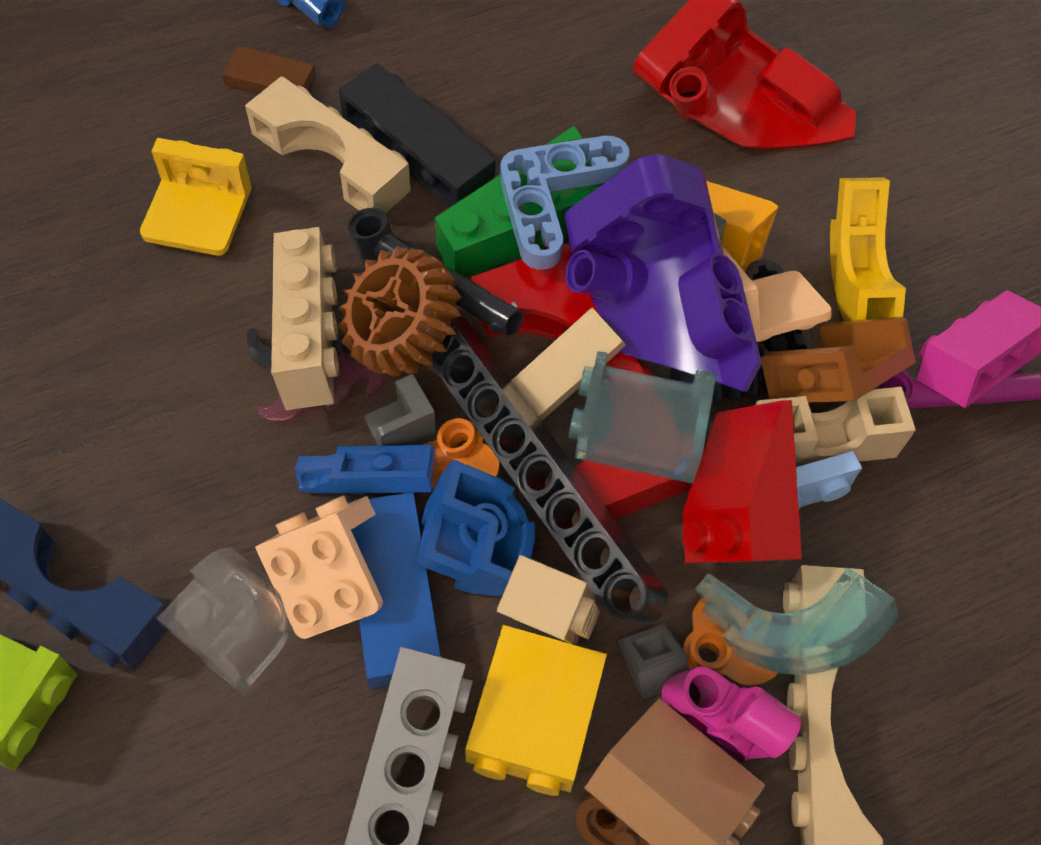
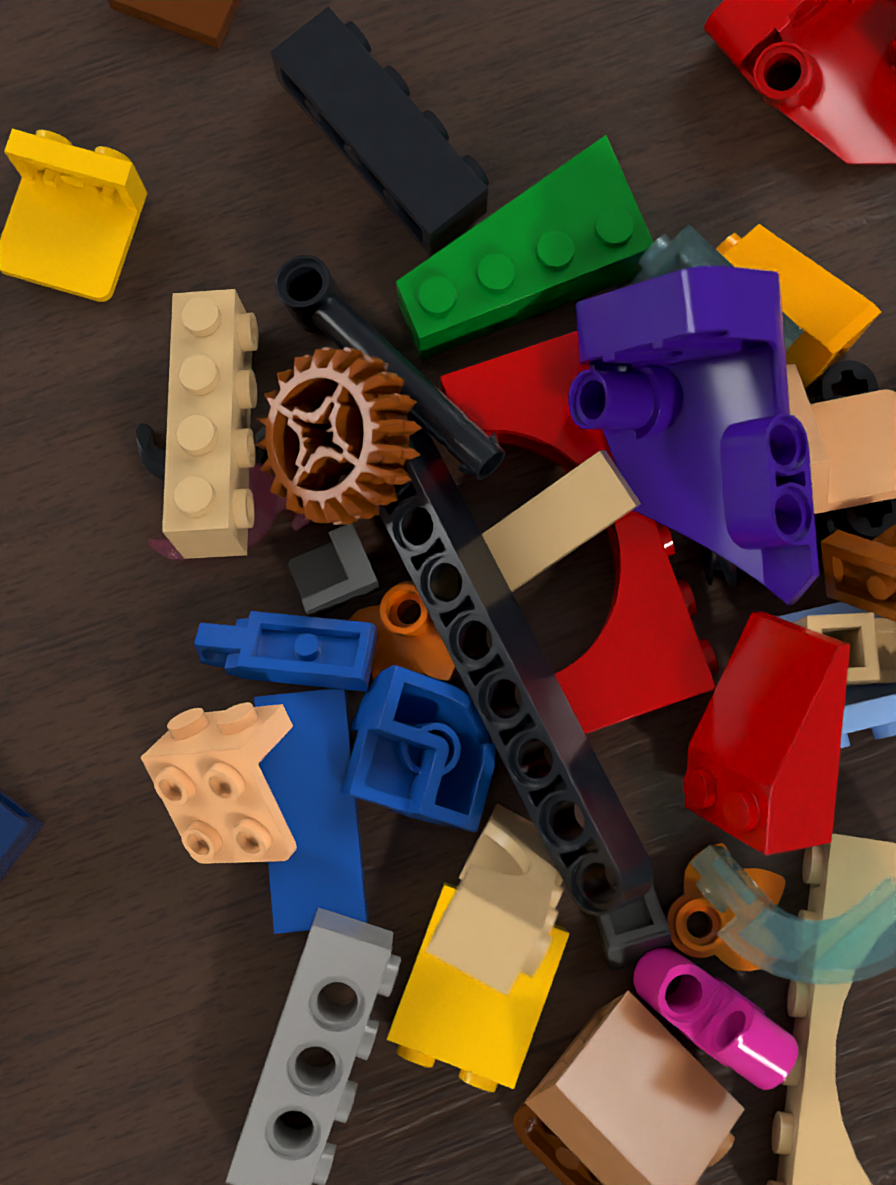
camera: 10 degrees right, 20 degrees up
clear brick [157,547,290,694] -> none
tan arch [245,76,411,214] -> none
medium blue beam [500,136,630,270] -> none
clear light blue panel [568,351,716,483] -> none

